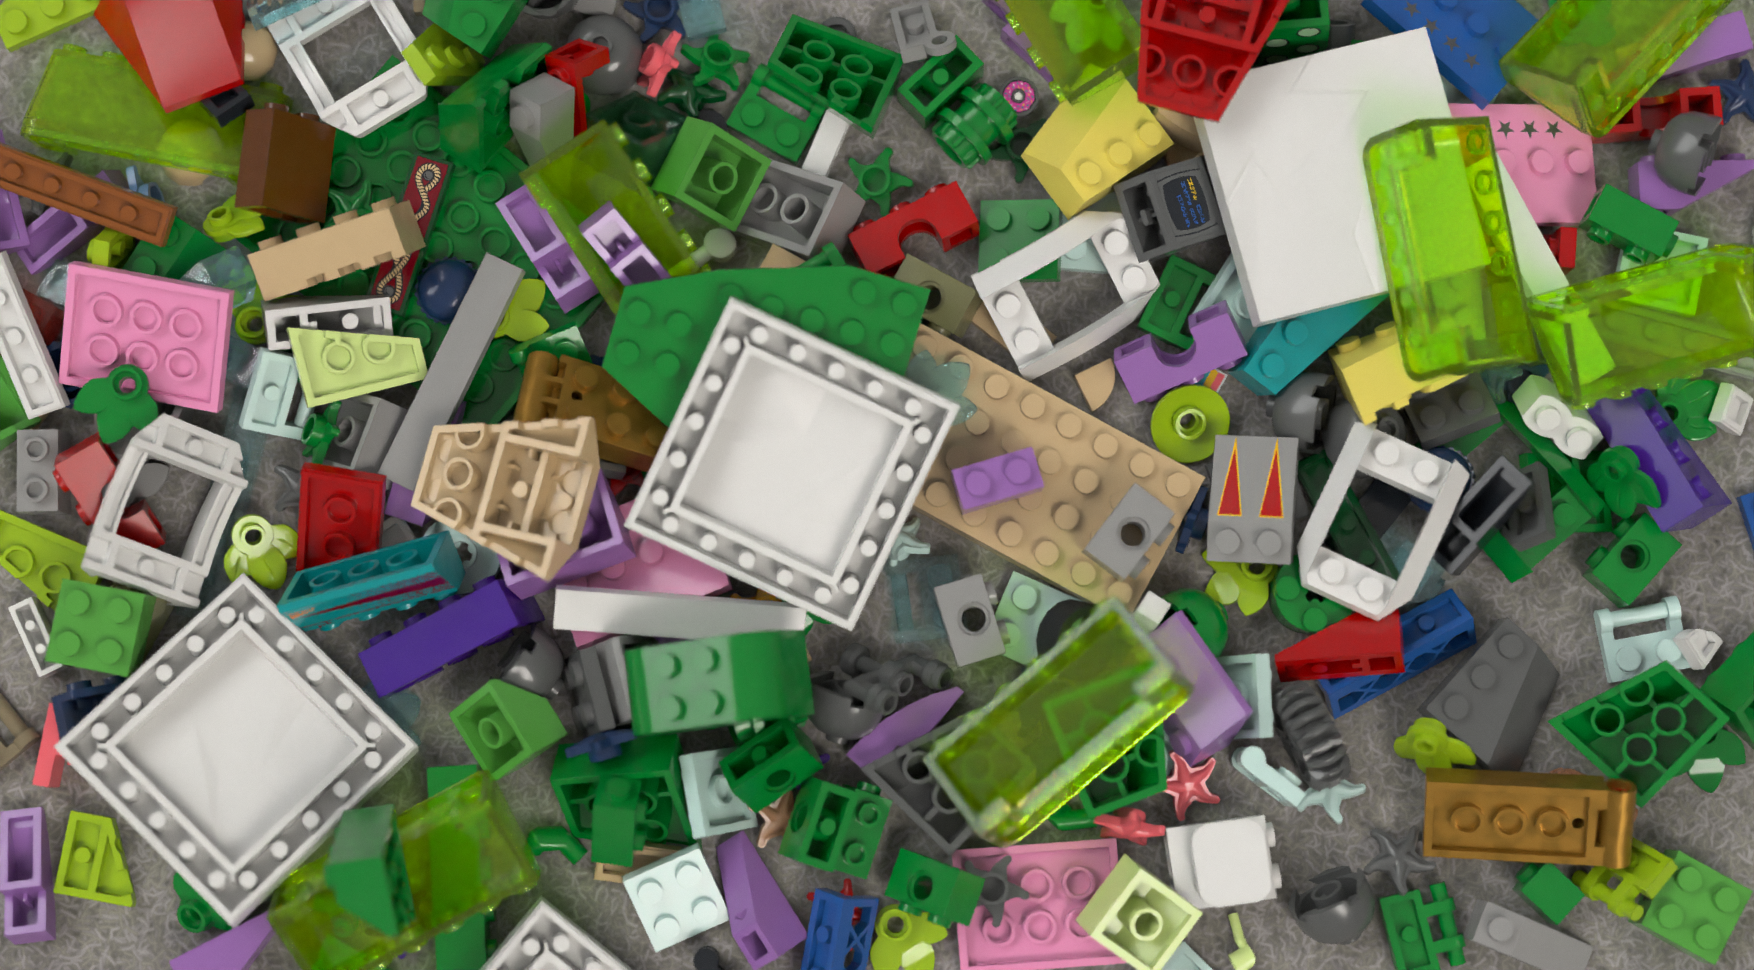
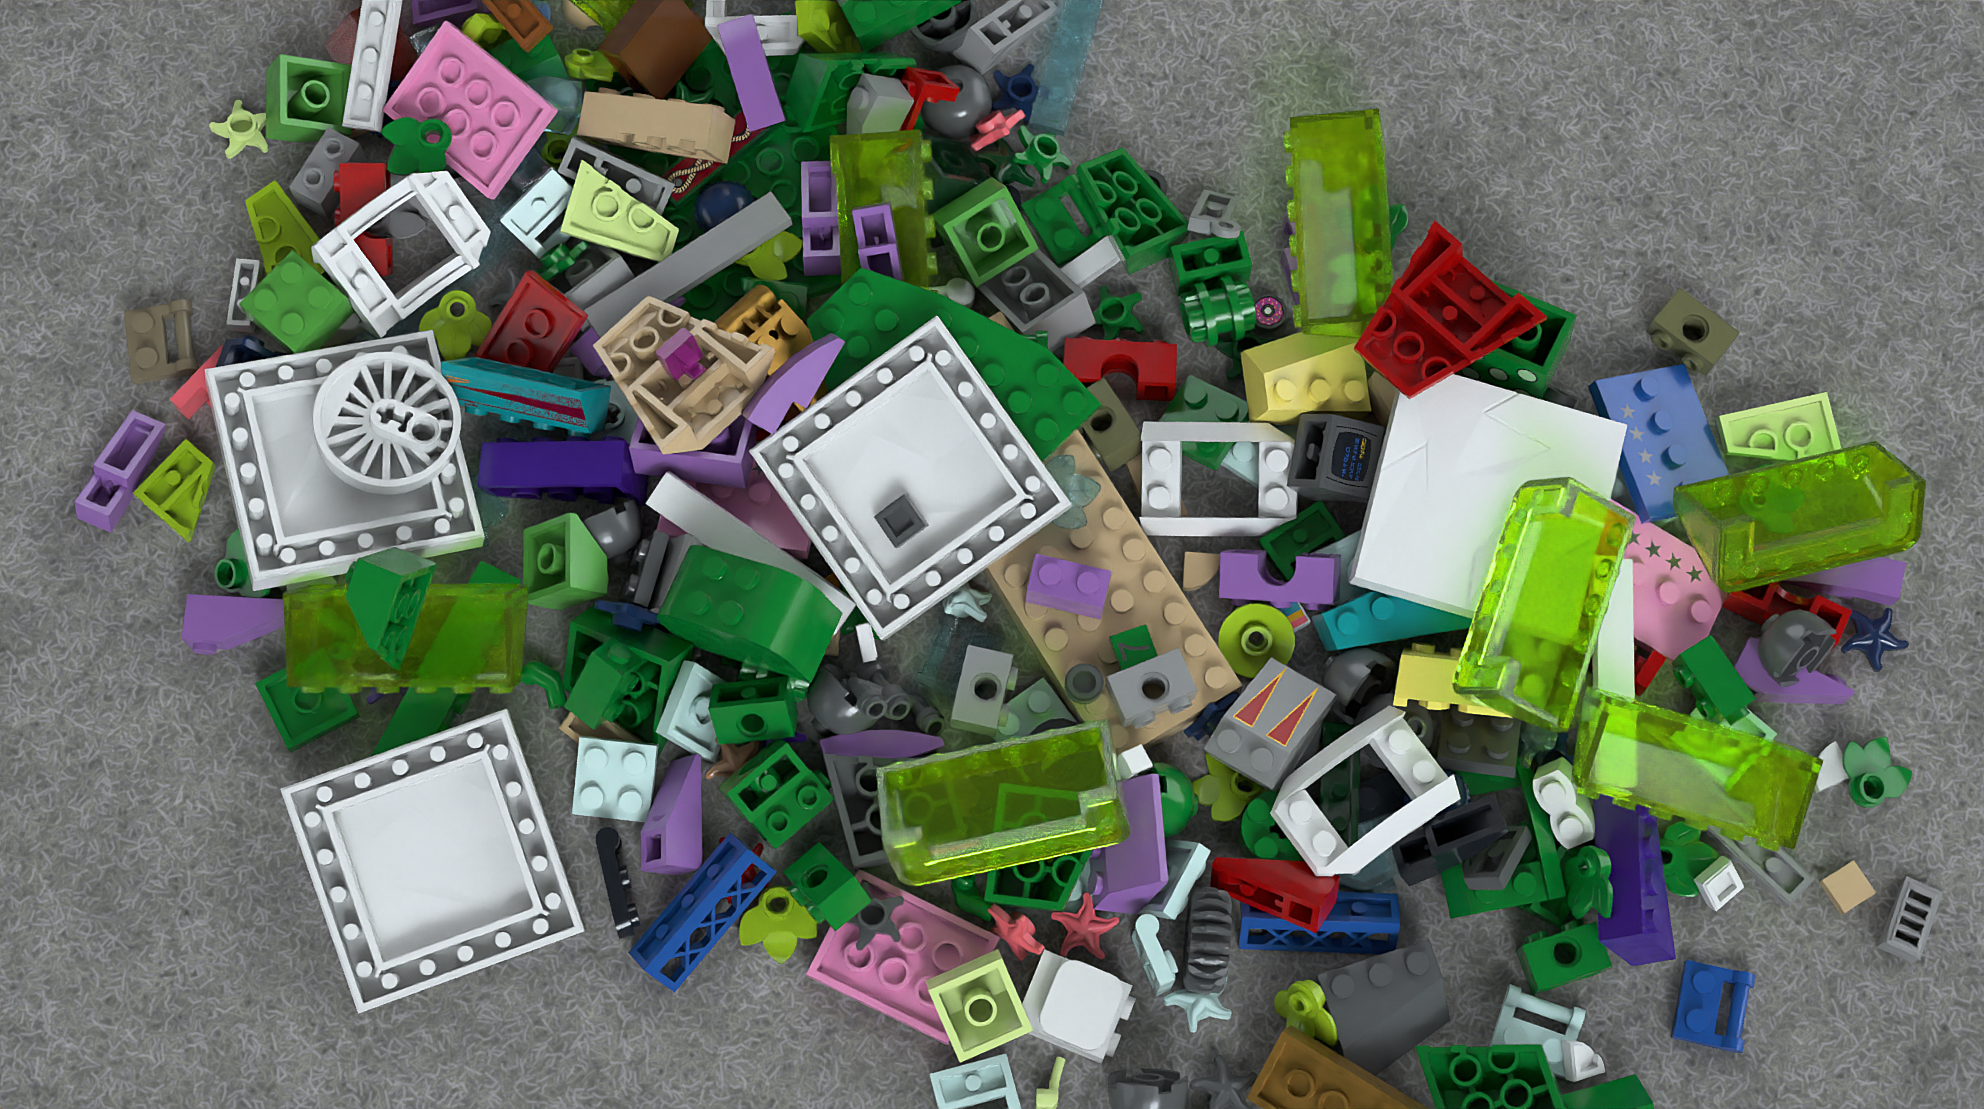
camera: 30 degrees right, 10 degrees down
none -> white piece [312,352,461,495]
none -> magenta tile [655,327,706,381]
none -> medium lavender slope [717,14,786,132]
none -> medium lavender slope [741,333,845,435]
none -> white tile [855,622,878,663]
none -> dark grey tile [874,494,929,548]
none -> dark grey tile [1064,663,1104,704]
none -> green tile [1109,624,1158,671]

